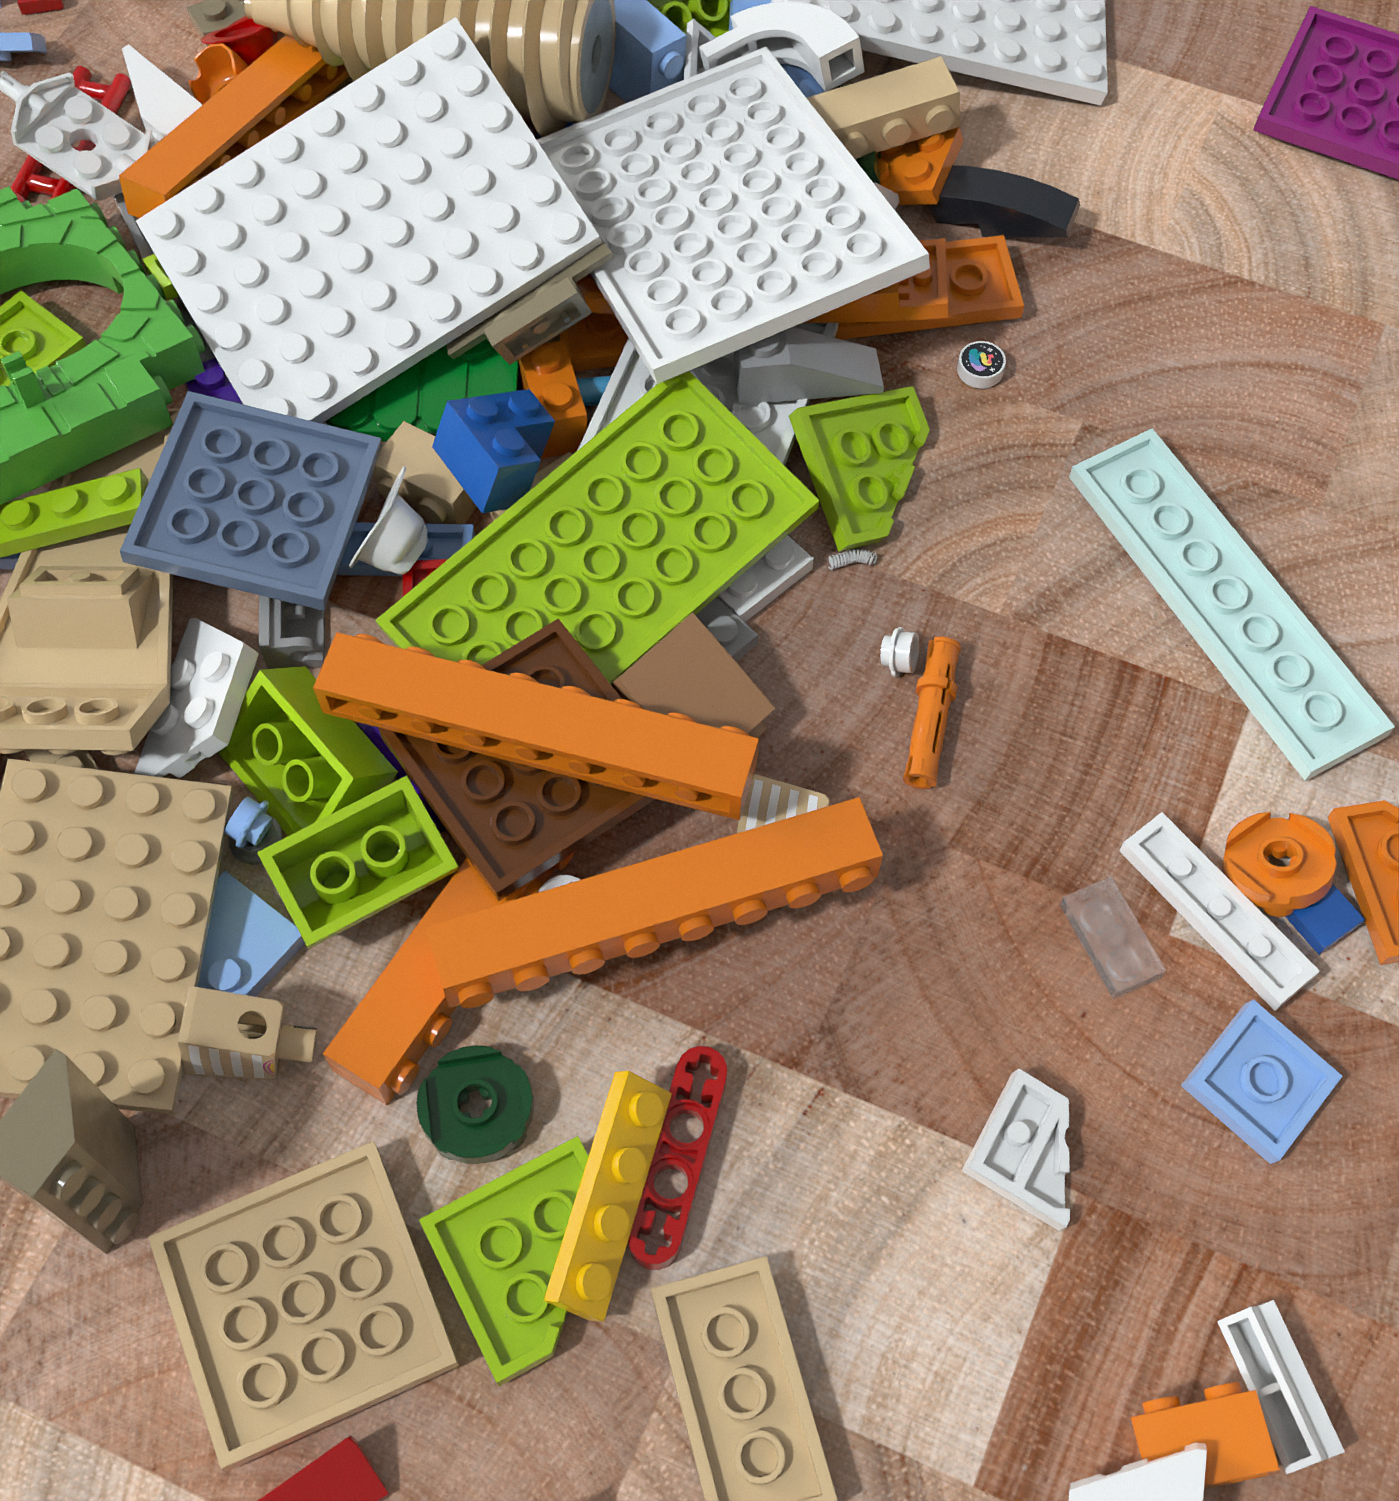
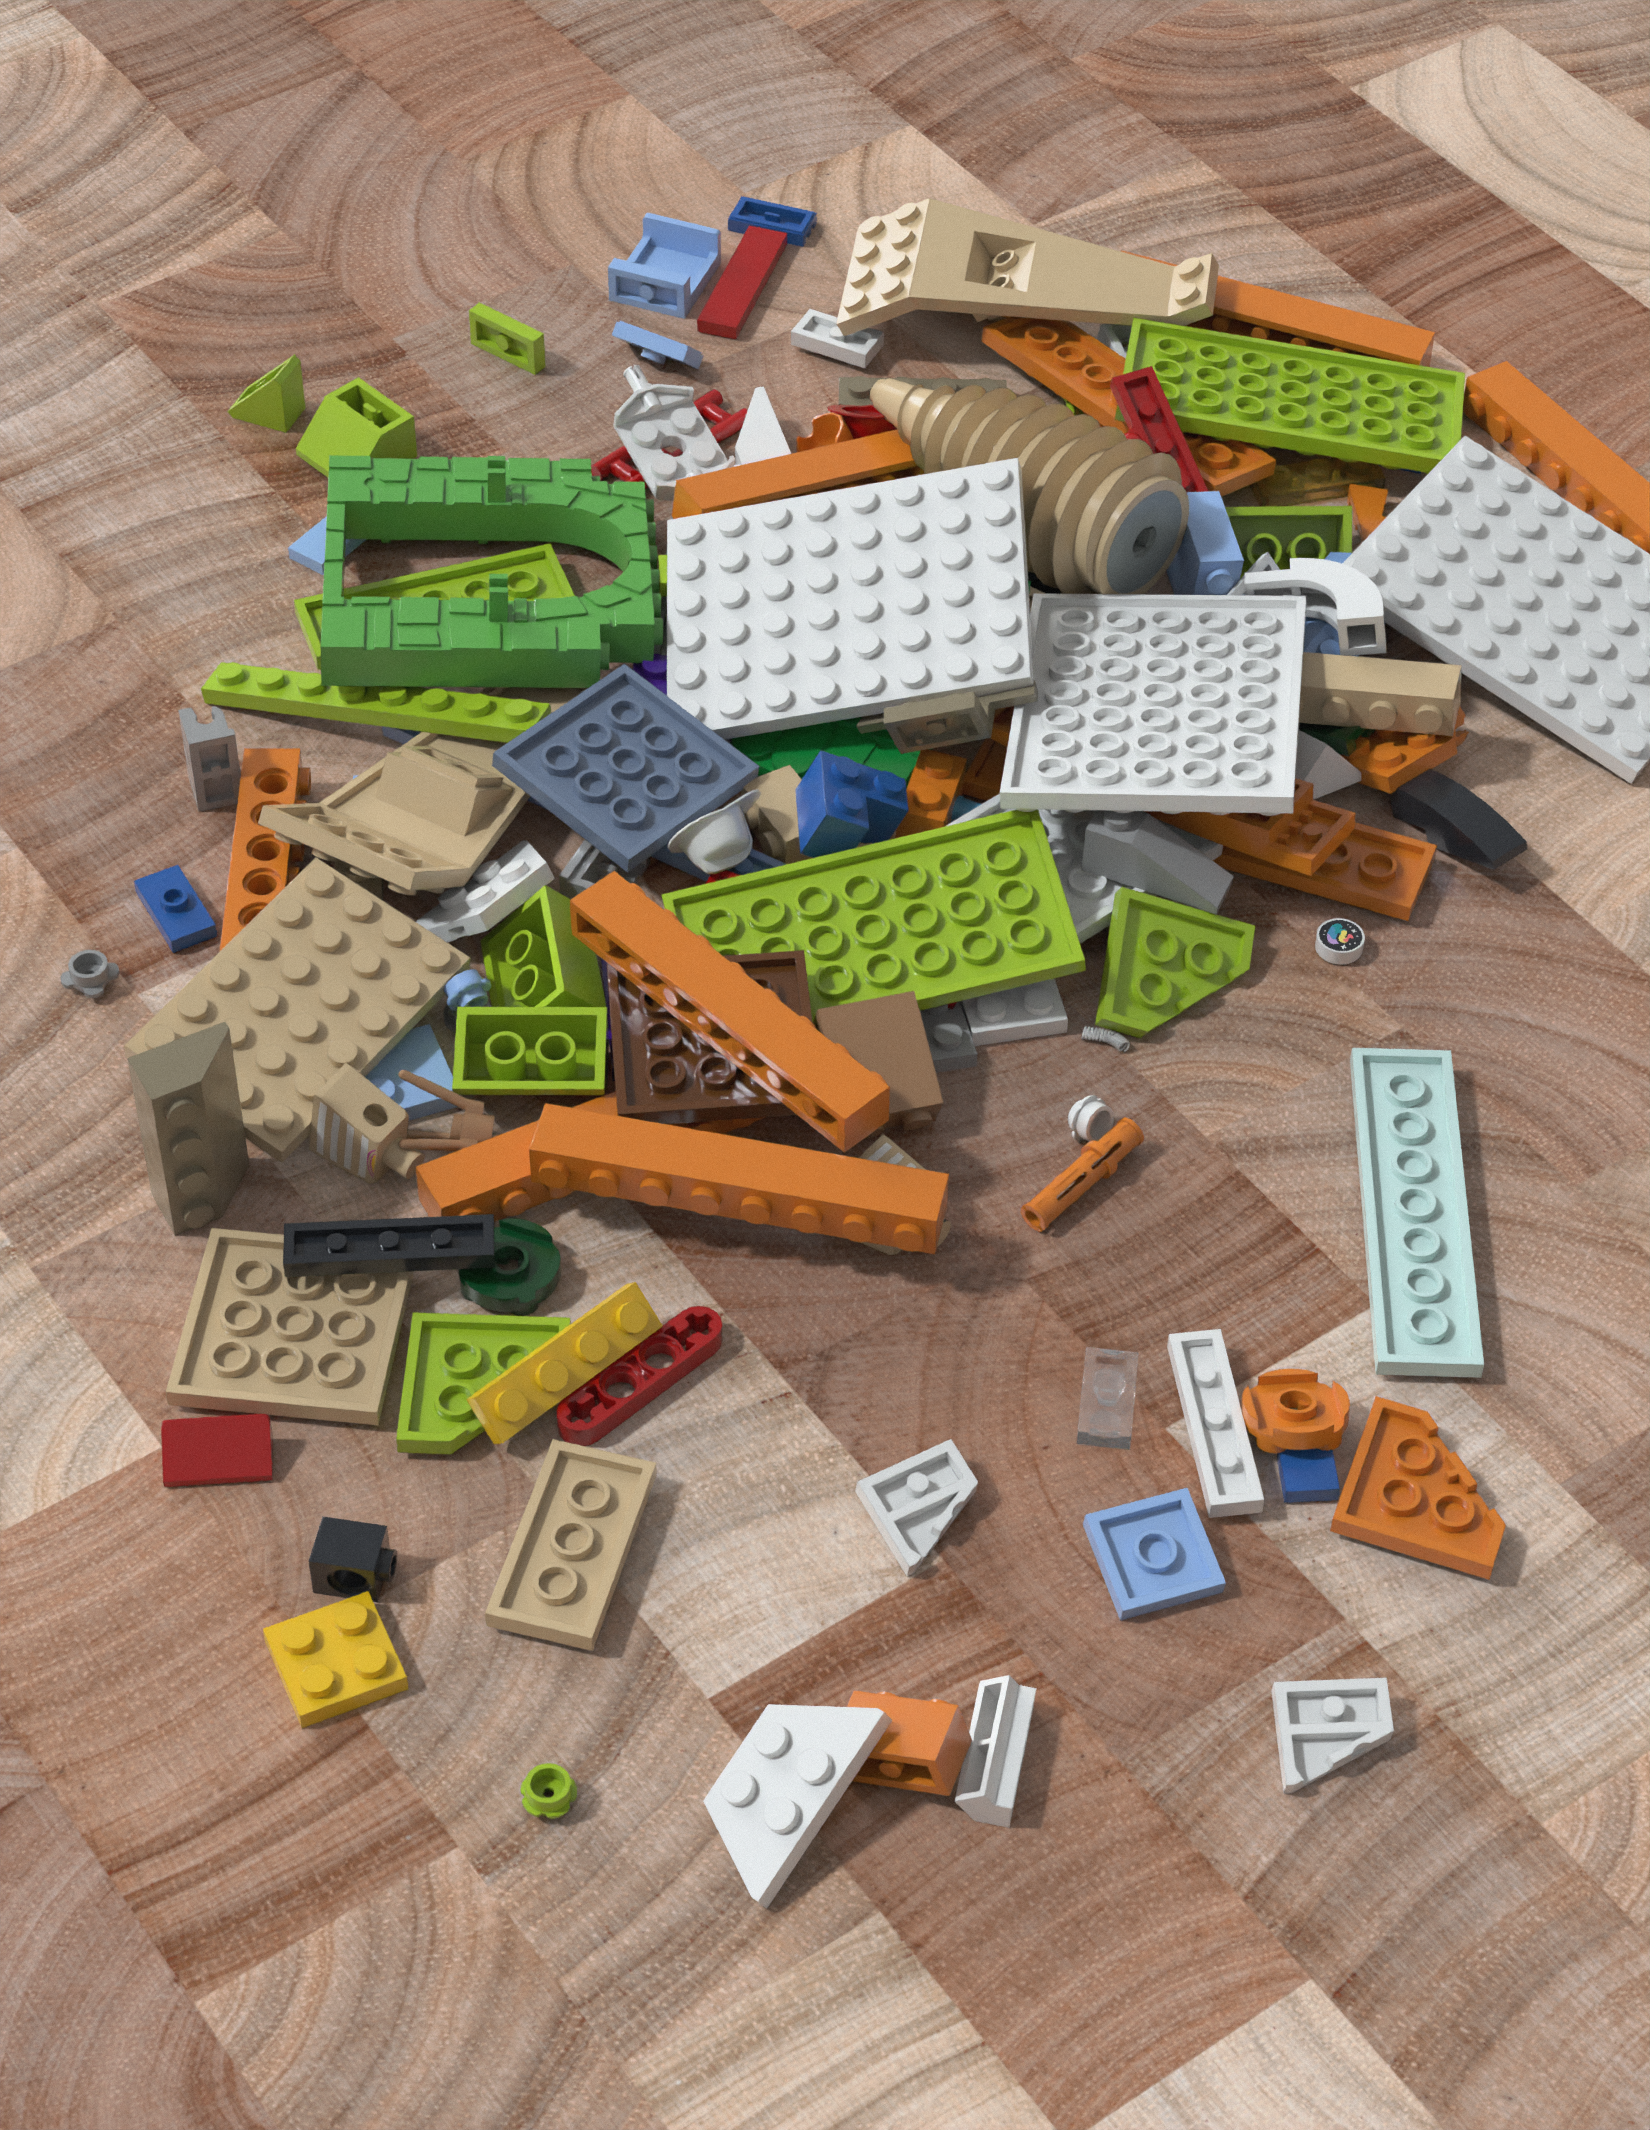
camera: 30 degrees right, 15 degrees down
none -> black plate [283,1214,495,1277]
none -> medium nougat plant [398,1070,495,1151]

